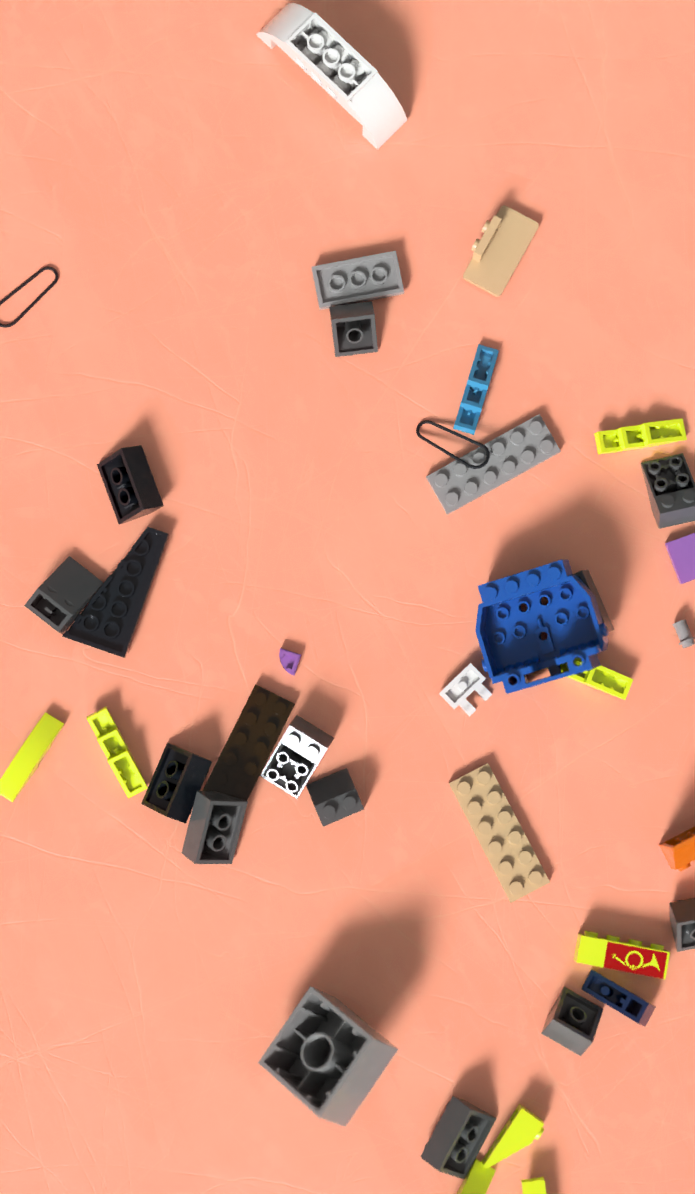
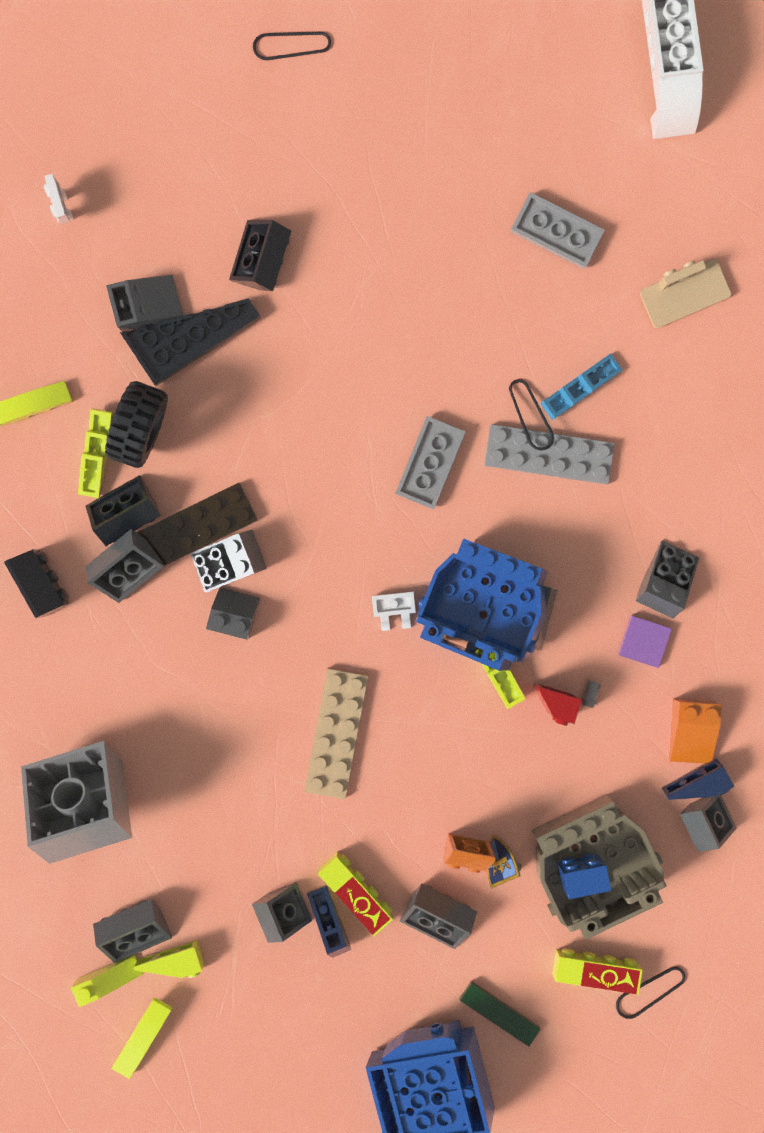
camera: 35 degrees right, 5 degrees up
medium lavender tile [279,648,301,676] -> none
dark grey slope [329,301,378,357] -> none
neon yellow slope [594,418,687,455] -> none
none -> black slope [4,549,69,619]
none -> black tyre [105,381,168,468]
none -> light grey plate [395,416,465,510]
none -> red slope [533,683,582,726]

